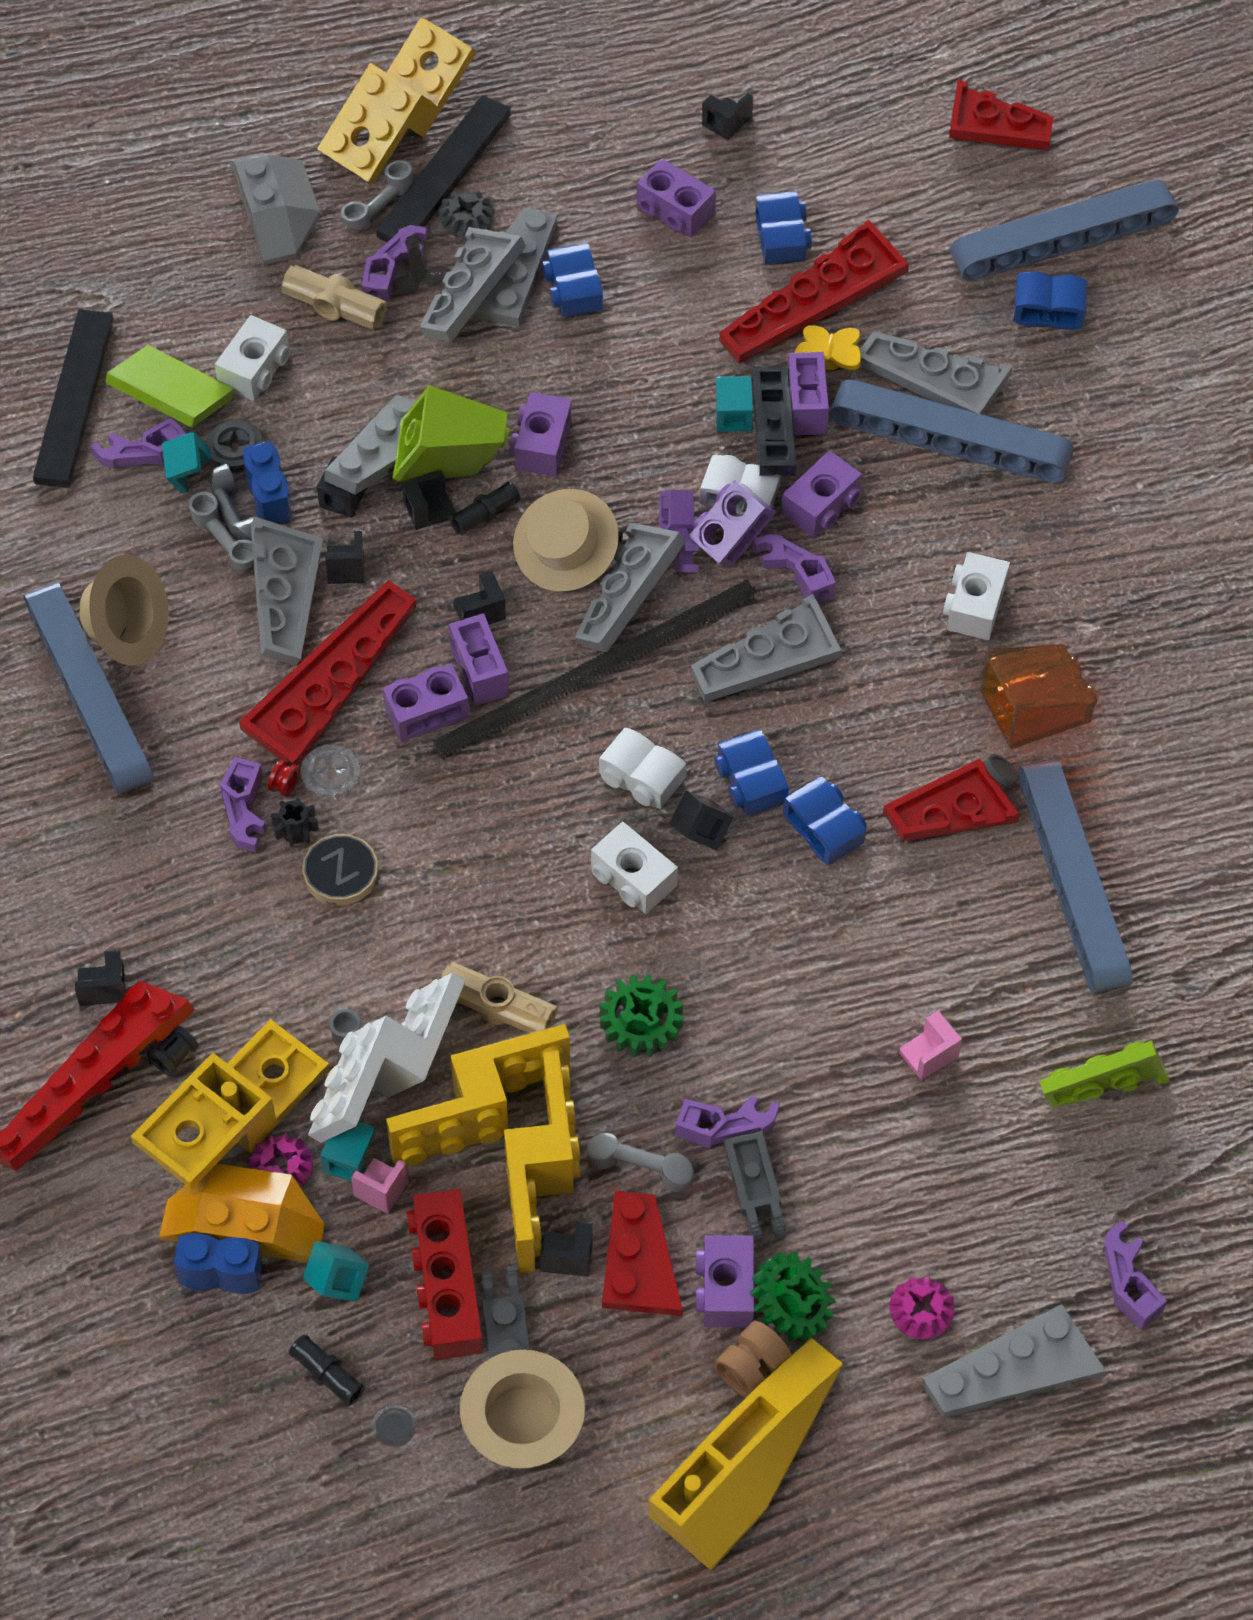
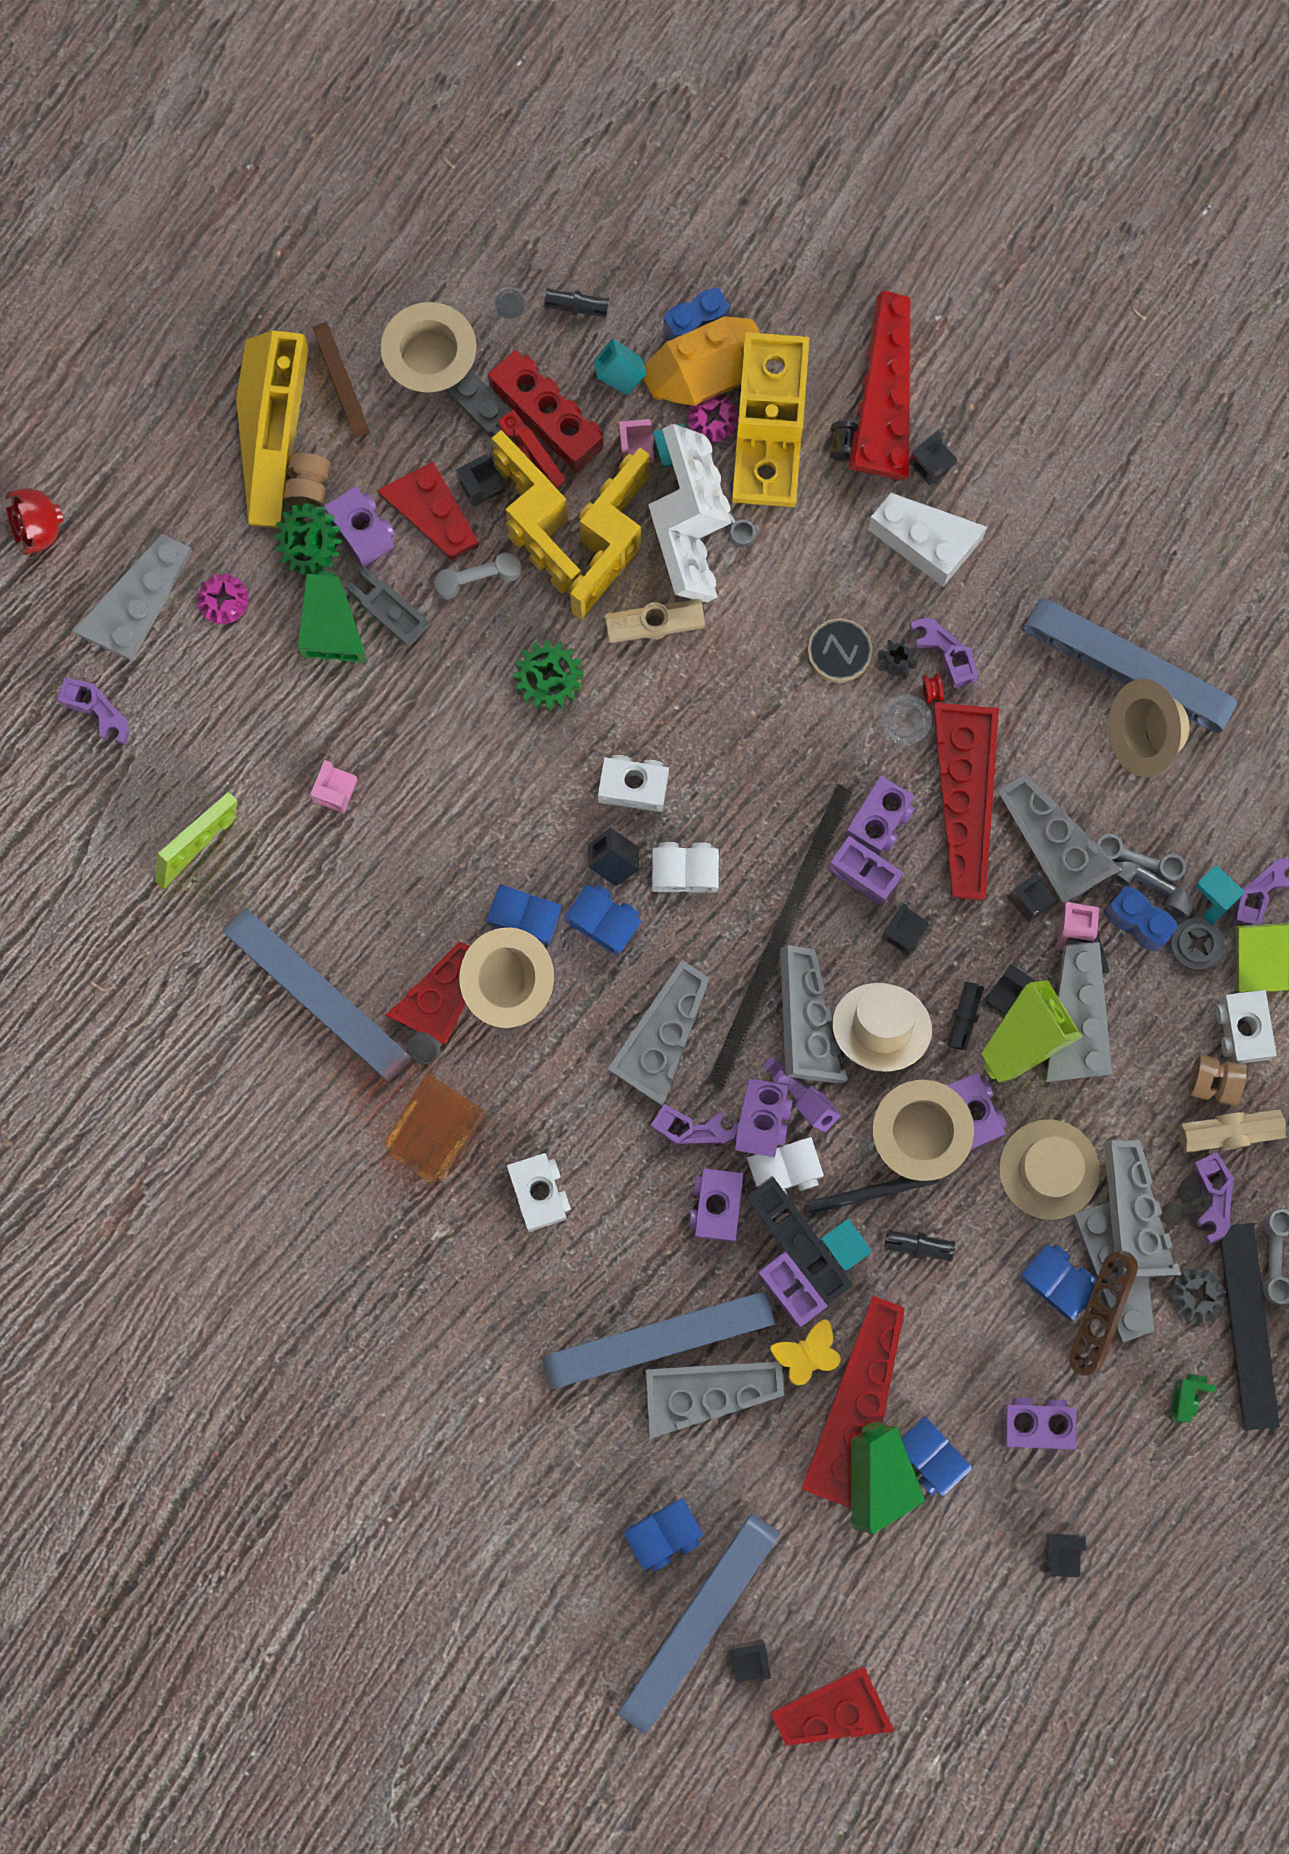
camera: 145 degrees right, 20 degrees up
medium lavender piece [675,1095,780,1149] -> none
none -> red cylinder [5,488,63,555]
none -> green slope [298,571,367,663]
none -> reddish brown beam [312,321,370,438]
none -> tan hose [460,928,554,1028]
none -> red hinge [497,410,566,489]
none -> black panel [729,1640,771,1682]
none -> black bar [807,1177,940,1214]
none -> green slope [851,1422,925,1535]
none -> white wedge [868,493,987,587]
none -> tan hose [873,1080,974,1181]
none -> black pin [884,1229,955,1262]
none -> tan hose [1000,1120,1100,1220]
none -> bright pink panel [1056,902,1099,951]
none -> reddish brown beam [1069,1250,1138,1376]
none -> green bracket [1170,1374,1216,1423]
none -> medium nougat wheel [1188,1054,1247,1107]

